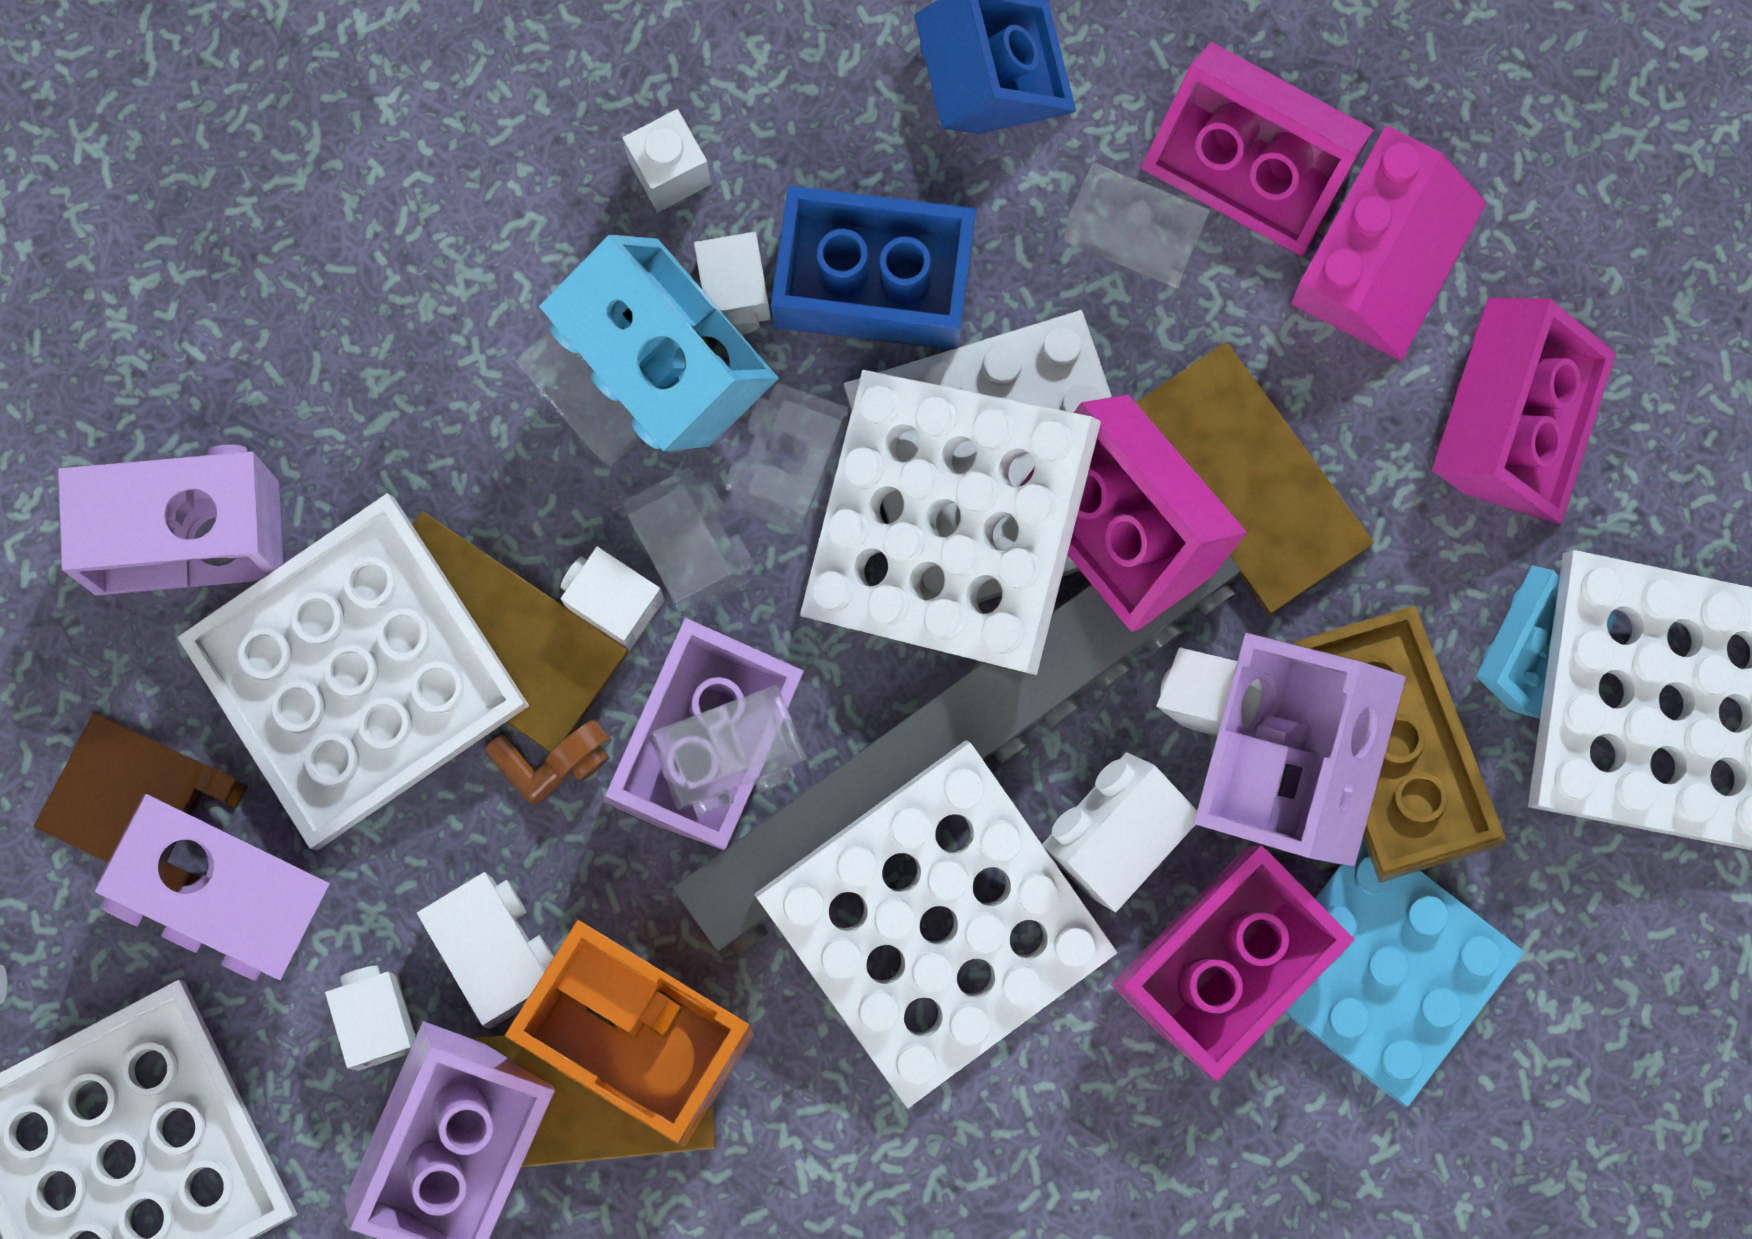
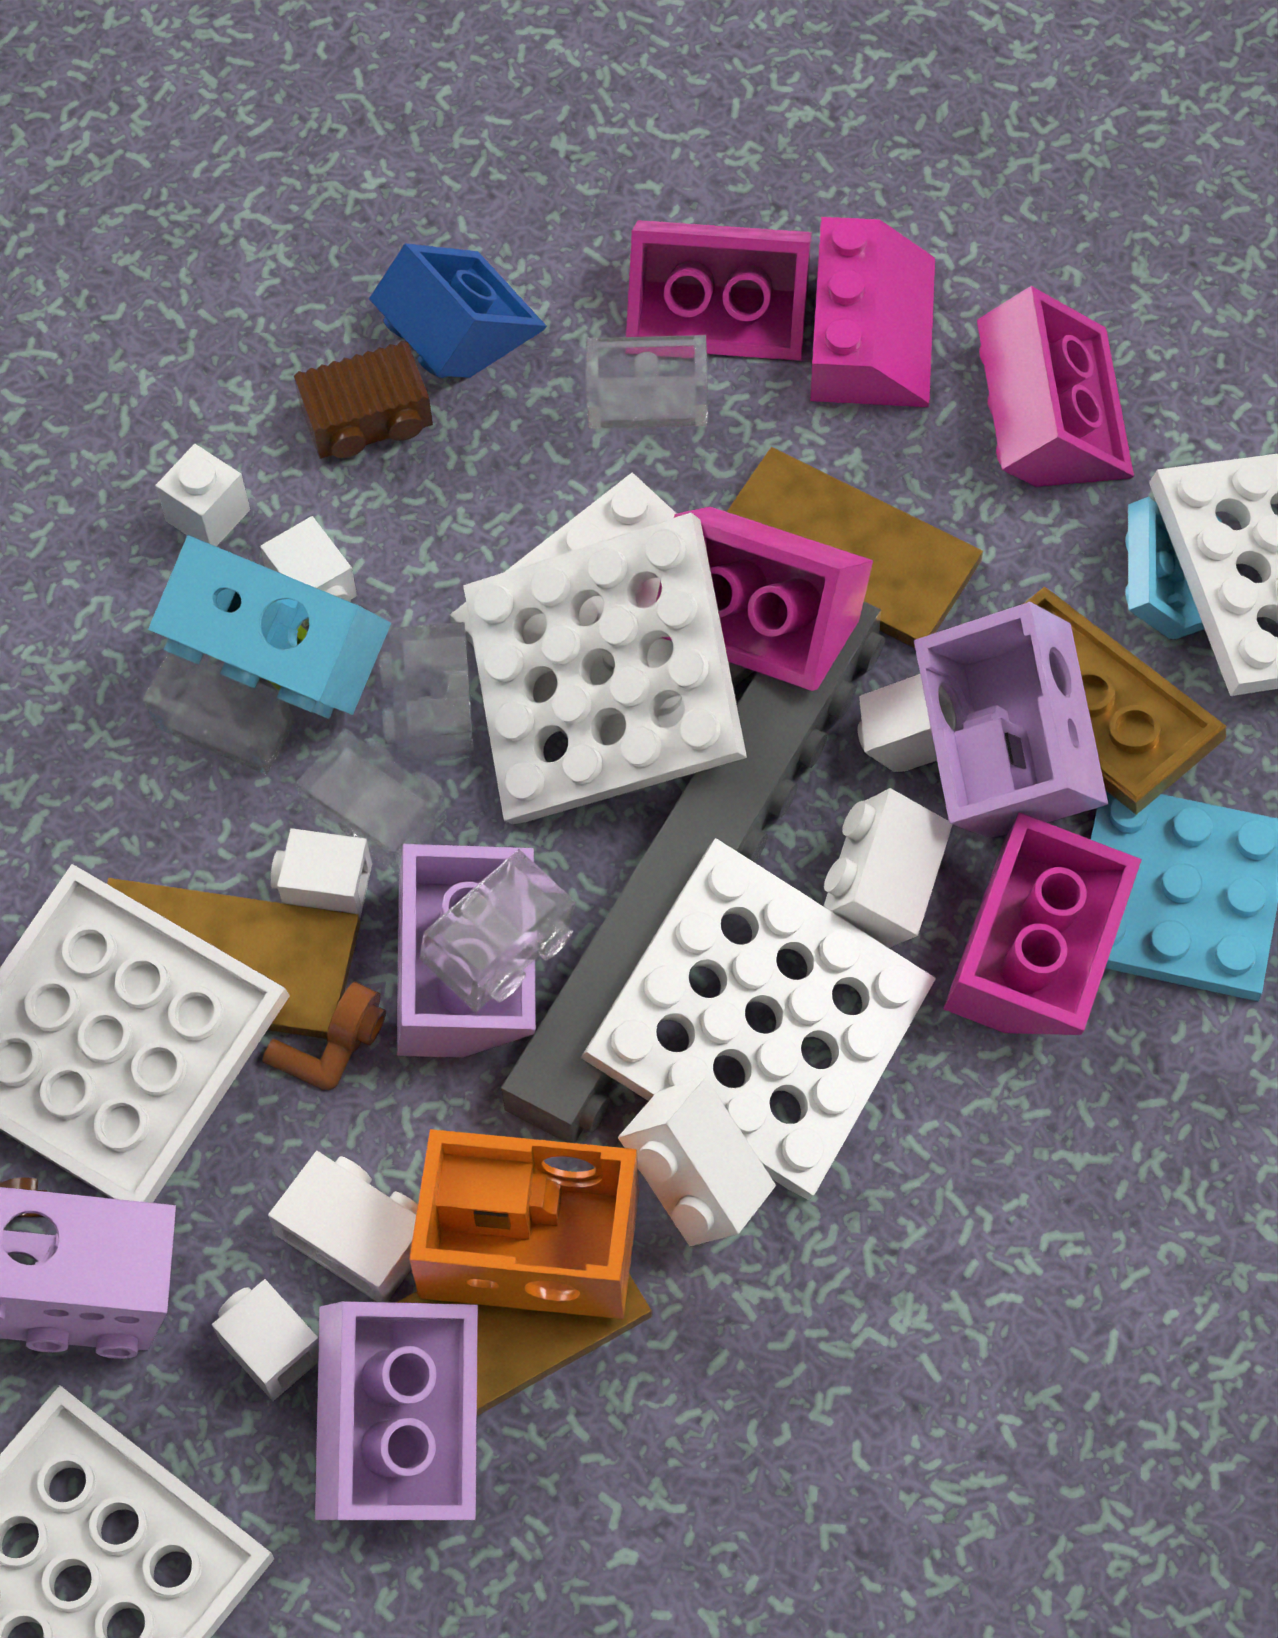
camera: 25 degrees left, 15 degrees down
blue brick [771,185,976,350] -> none
none -> reddish brown brick [294,340,433,459]
none -> white brick [618,1076,776,1246]

